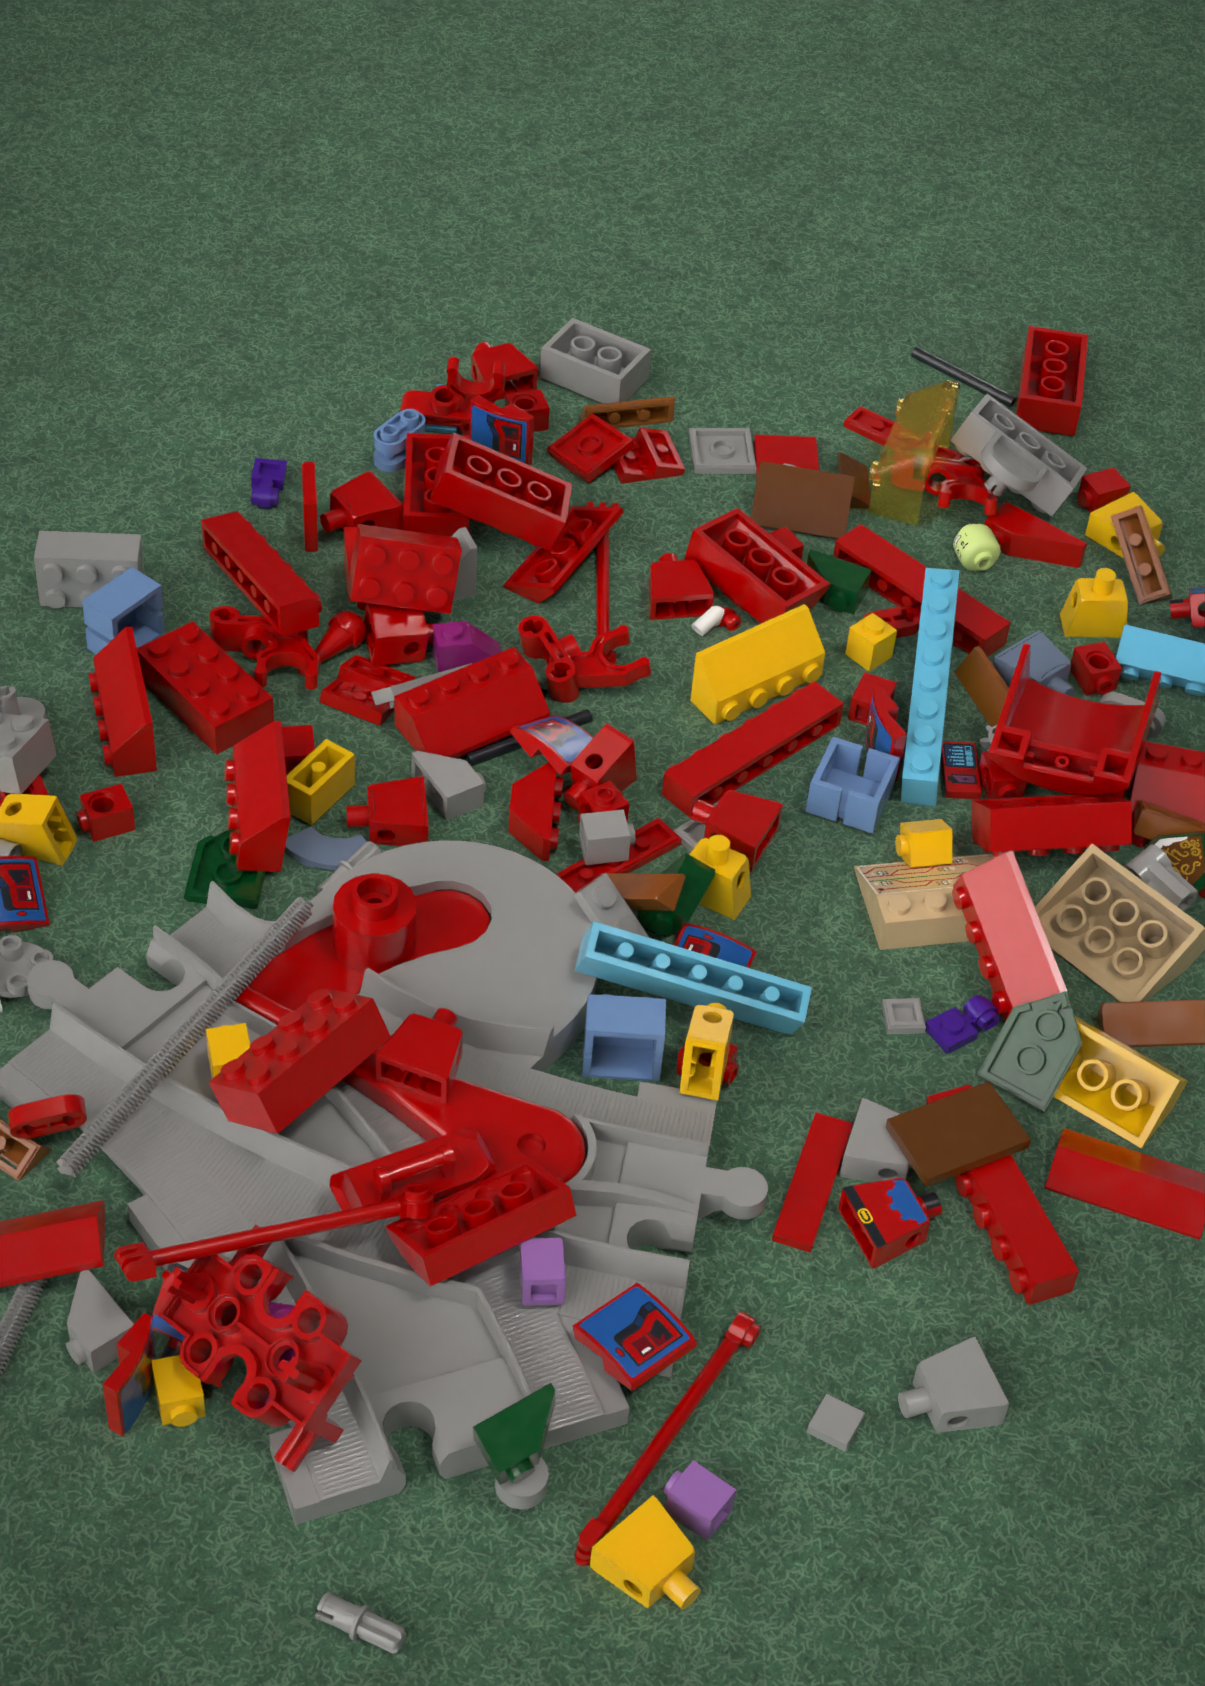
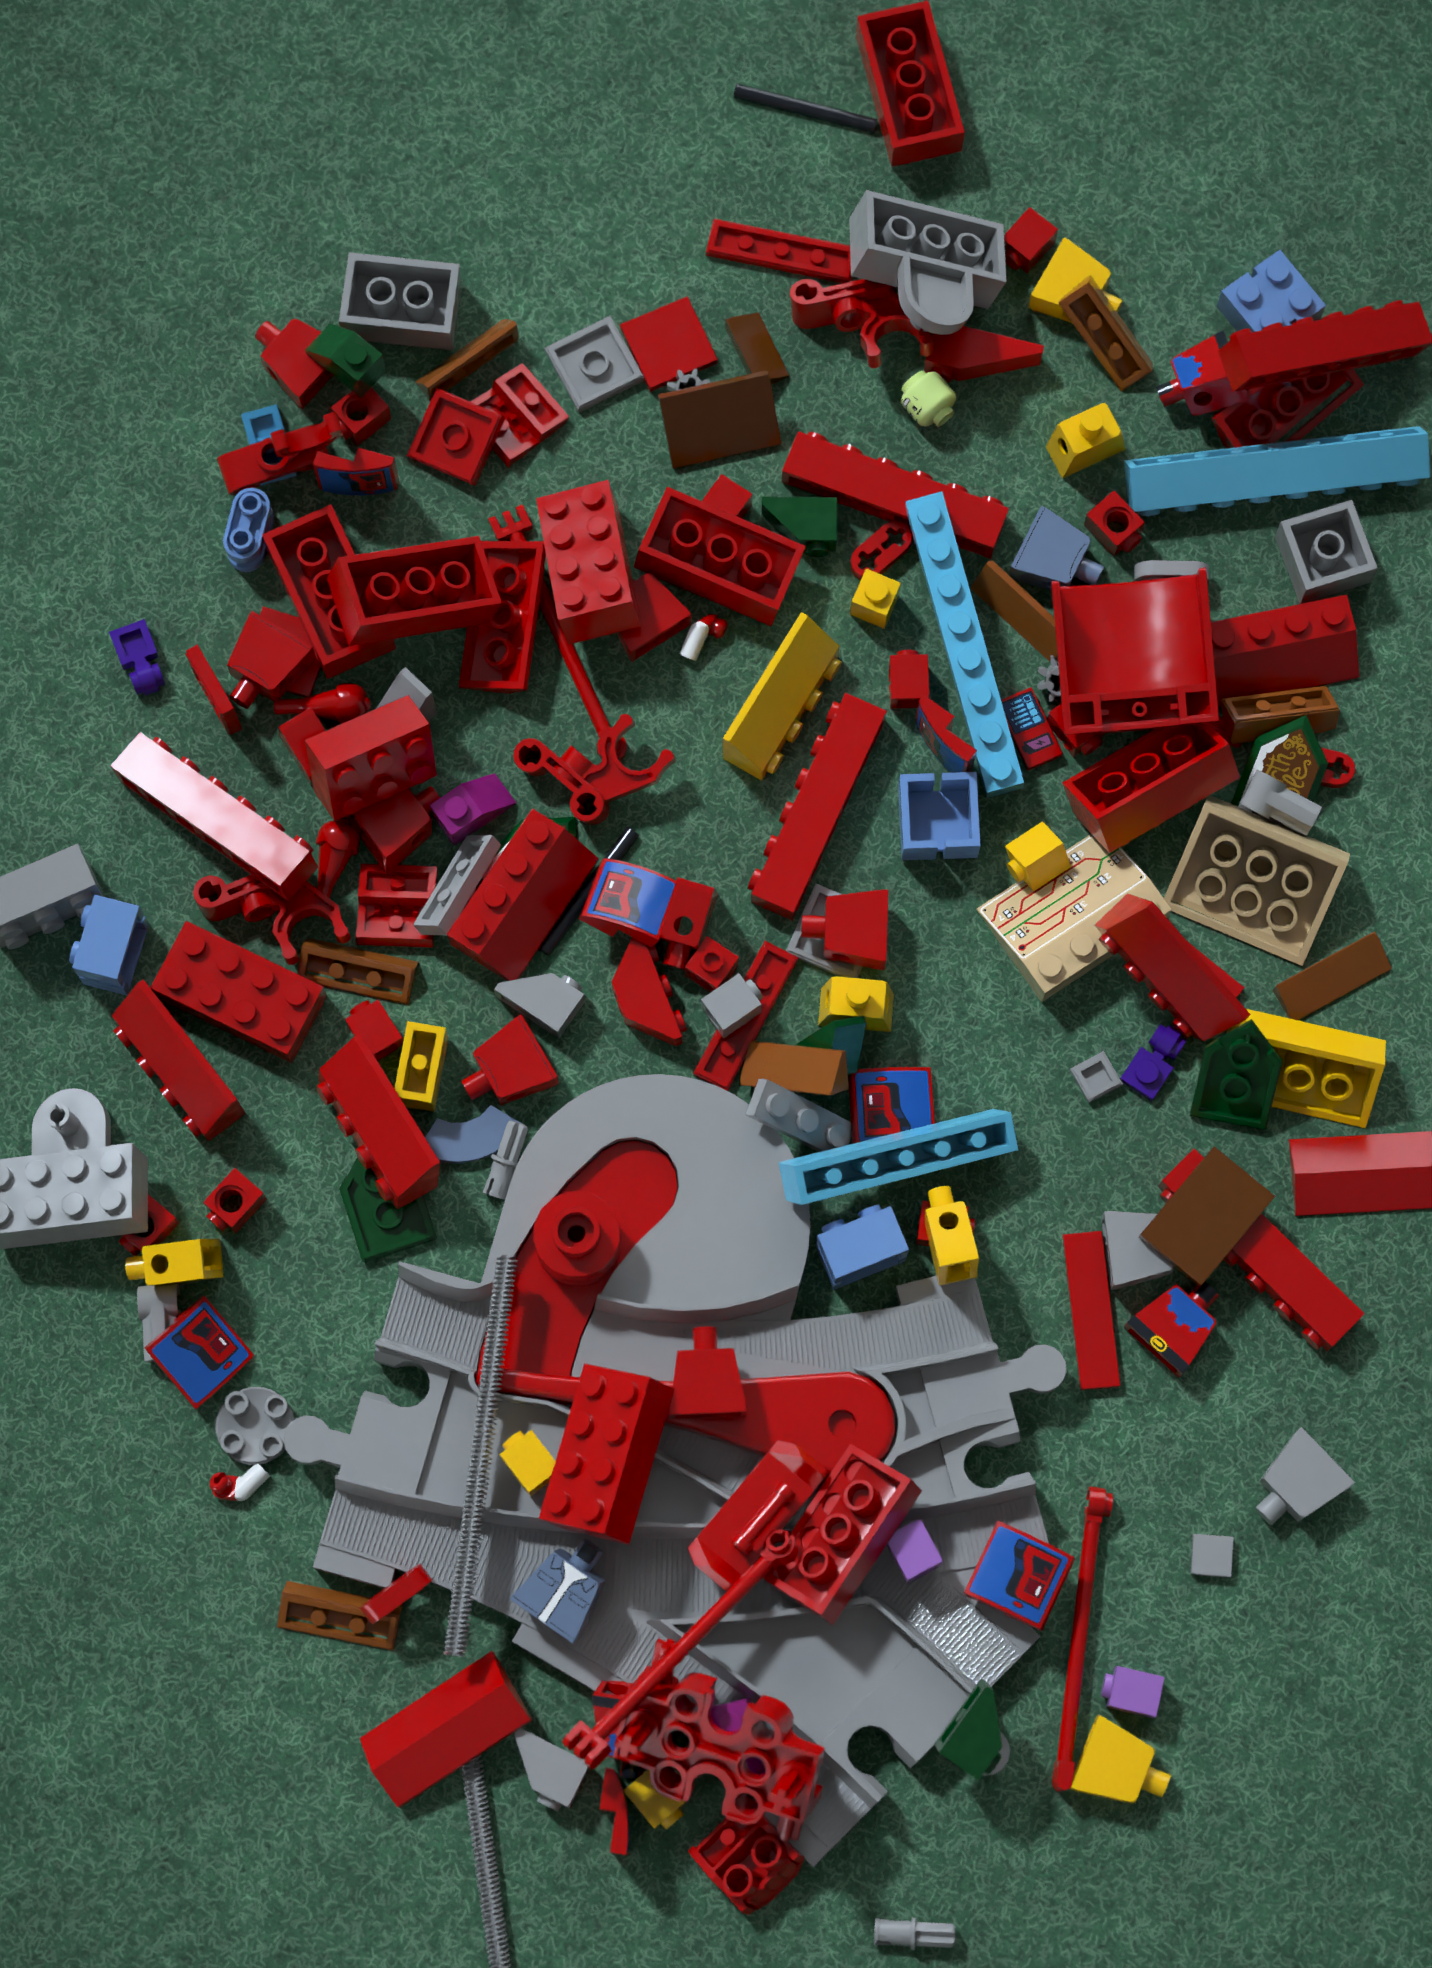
camera: 20 degrees left, 30 degrees up
clear yellow windscreen [868,380,960,526] -> none
none -> dark orange slope [297,938,419,1005]
none -> dark green slope [305,324,386,398]
none -> sand blue torso [510,1538,606,1643]
none -> red brick [536,480,641,645]
none -> red slope [688,1796,805,1915]

